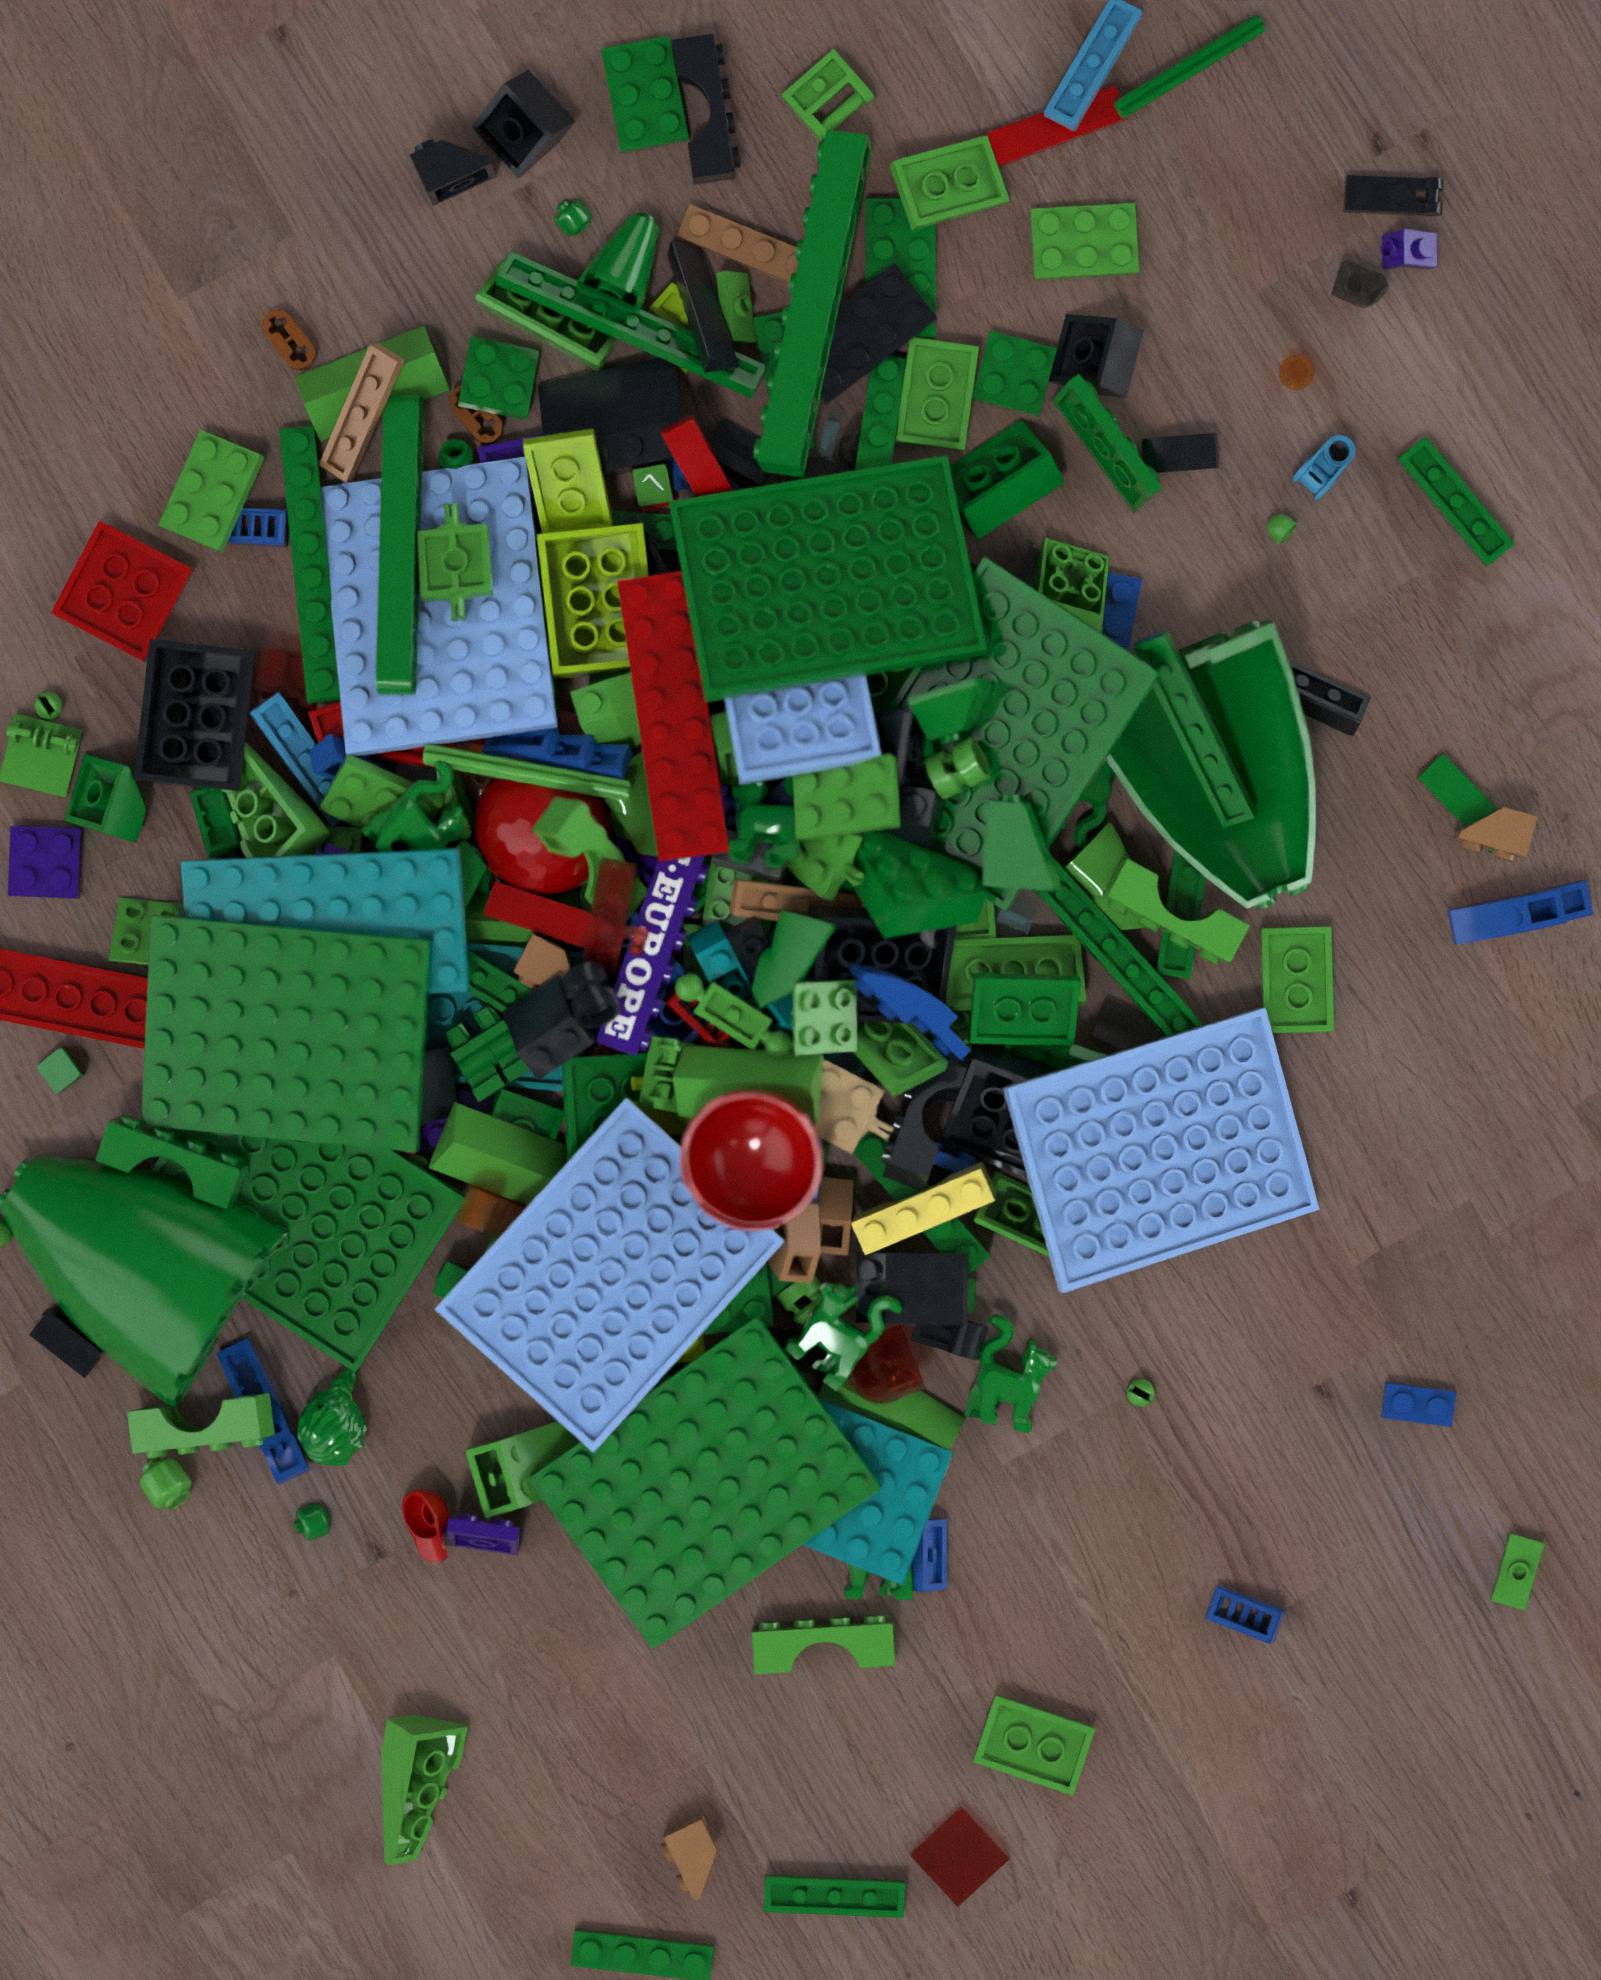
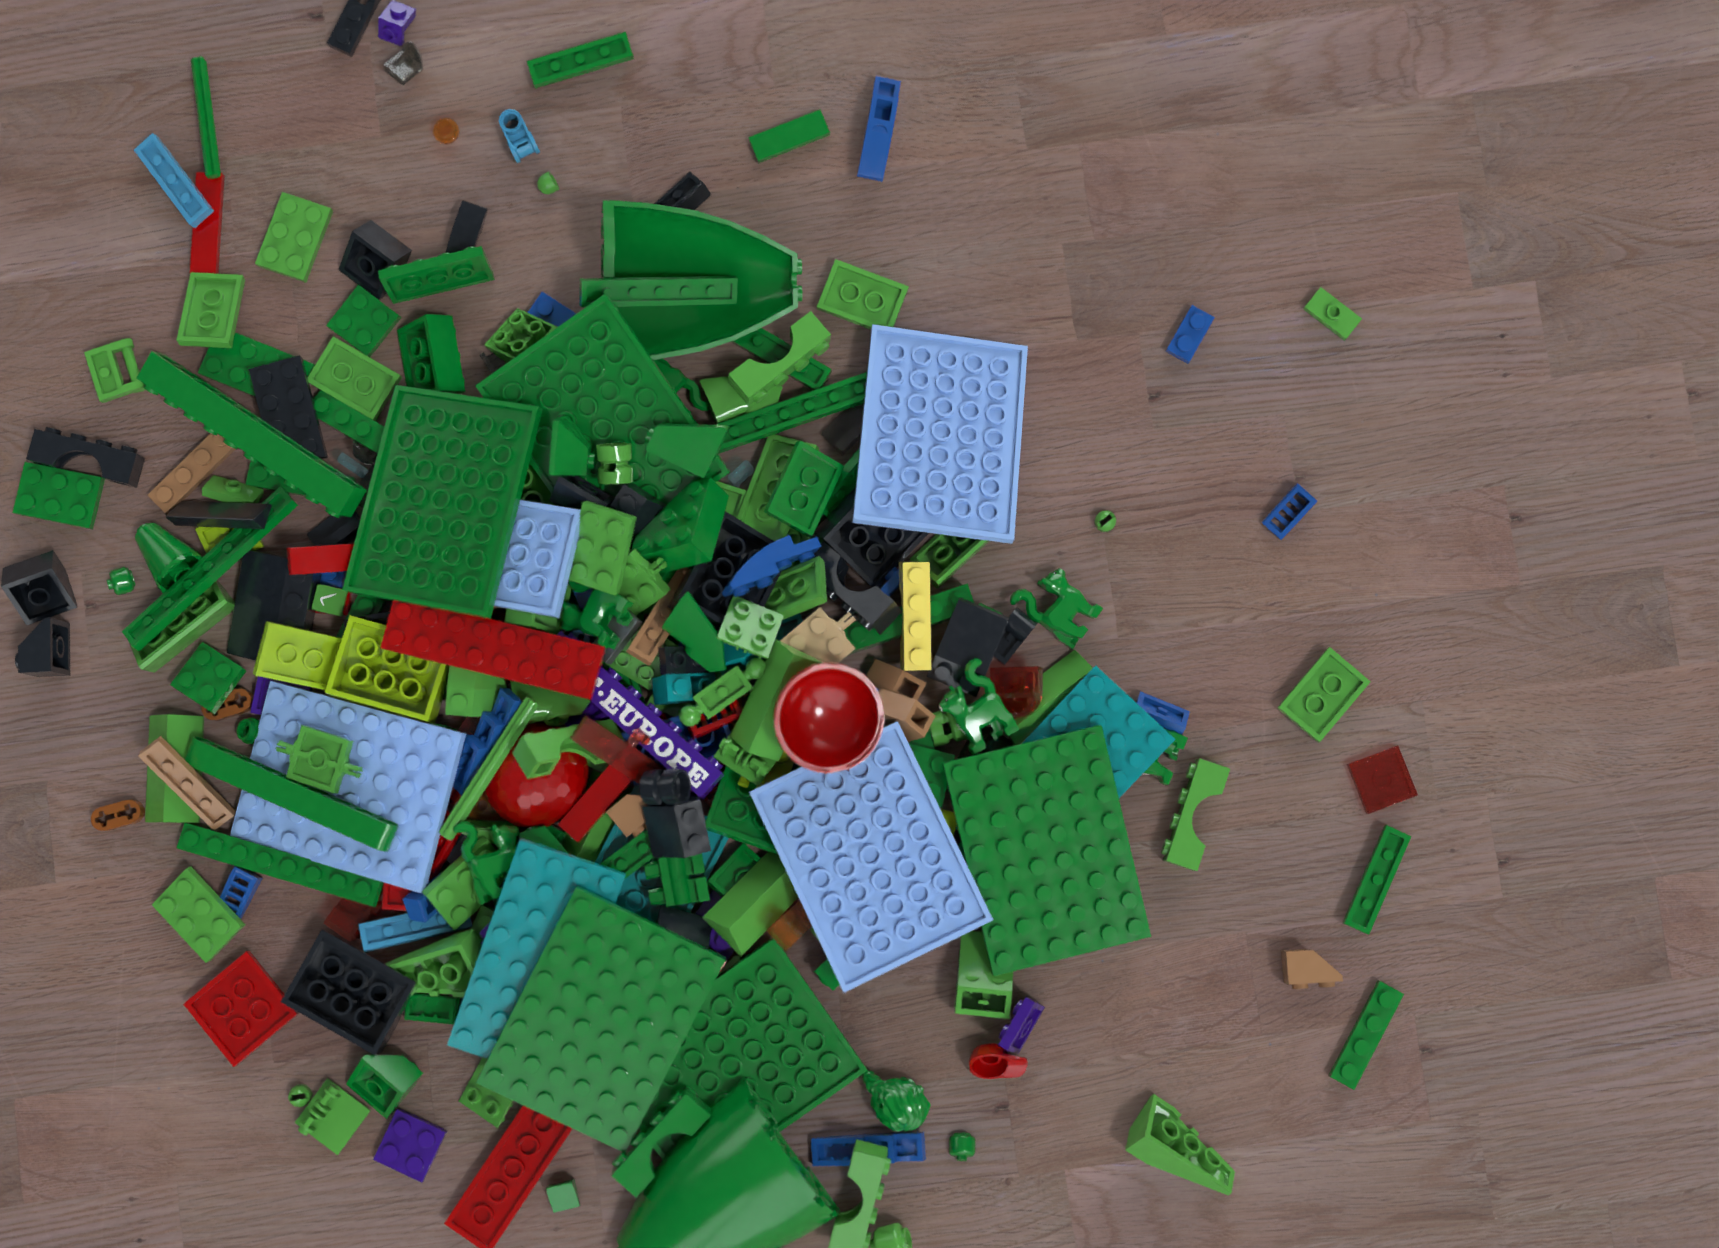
camera: 60 degrees left, 5 degrees down
medium nougat slope [1453,807,1538,863] -> none

